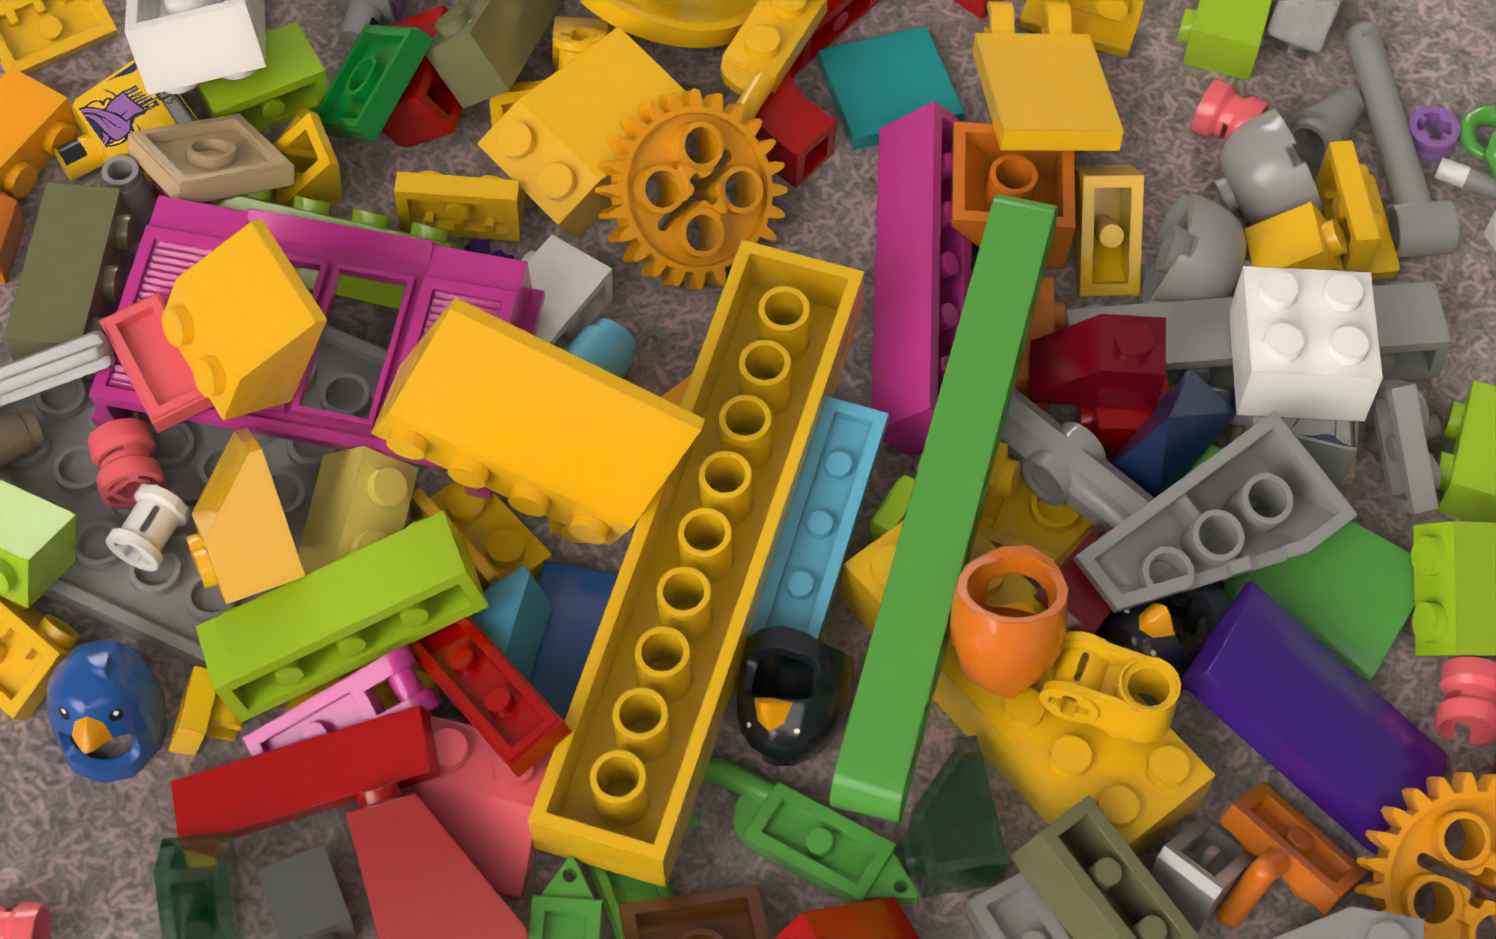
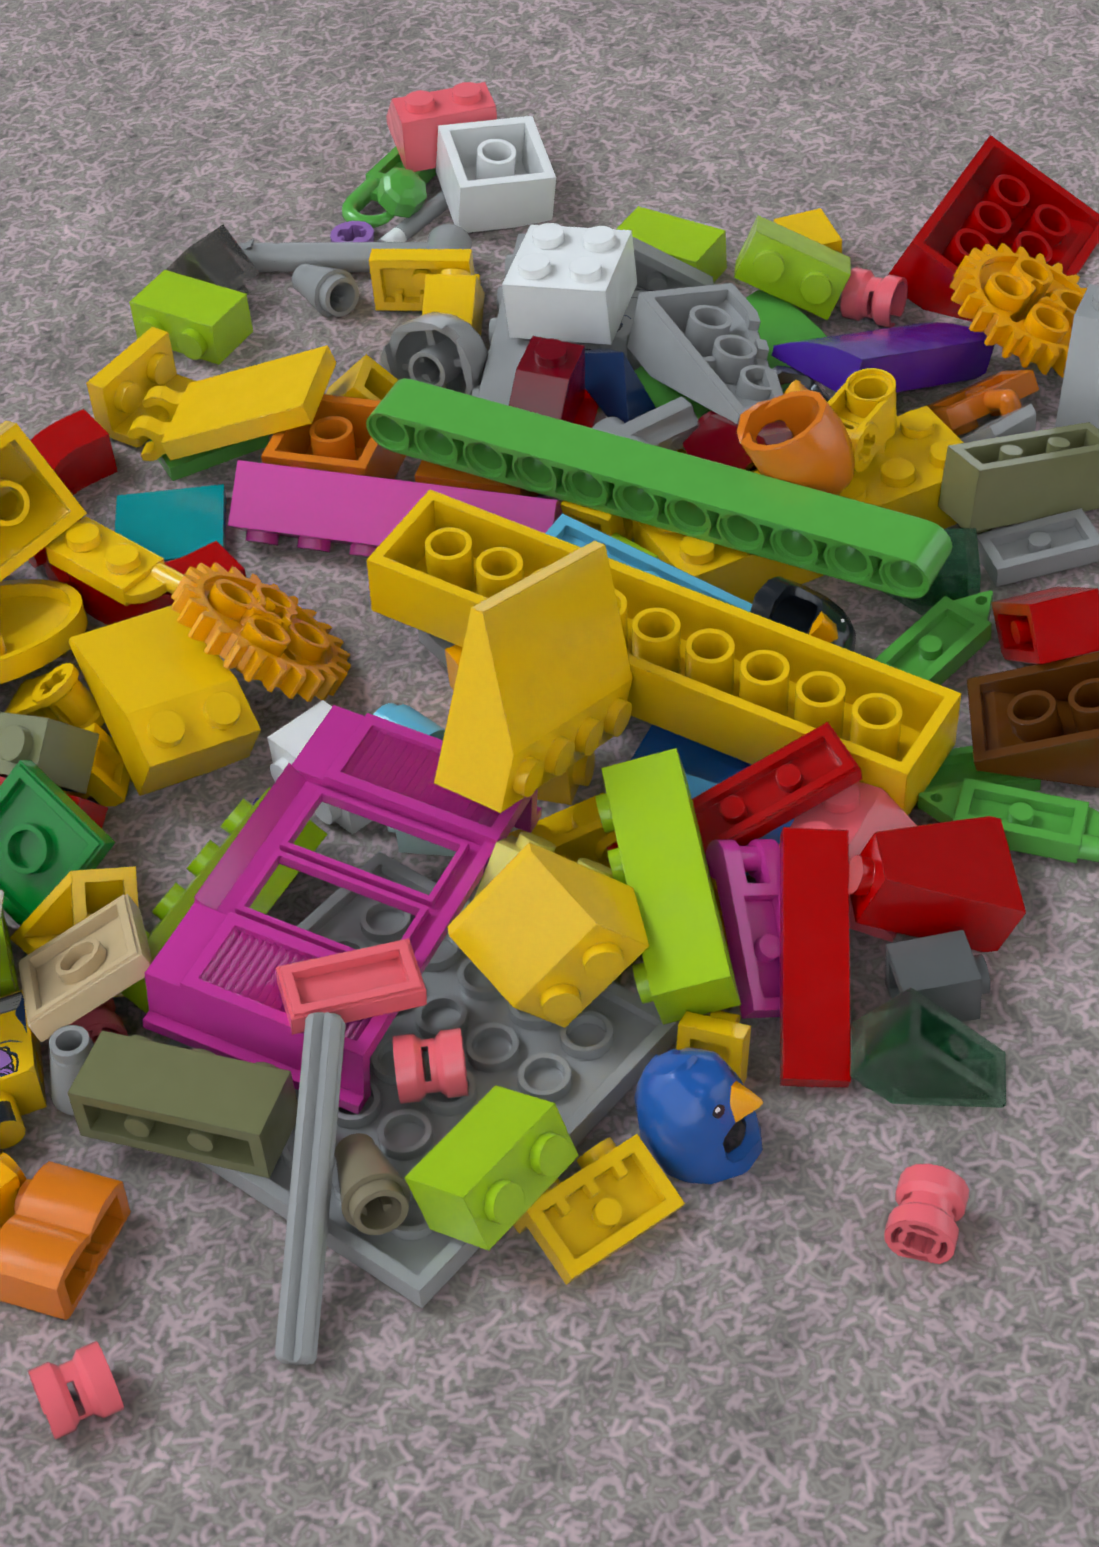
camera: 70 degrees left, 15 degrees down
white bush [105,484,191,572] -> none
yellow slope [161,219,327,421] -> none
yellow bracket [394,171,527,242] -> none
coral wheel [1190,78,1270,141] -> none
light grey cylinder [1213,108,1324,225] -> none

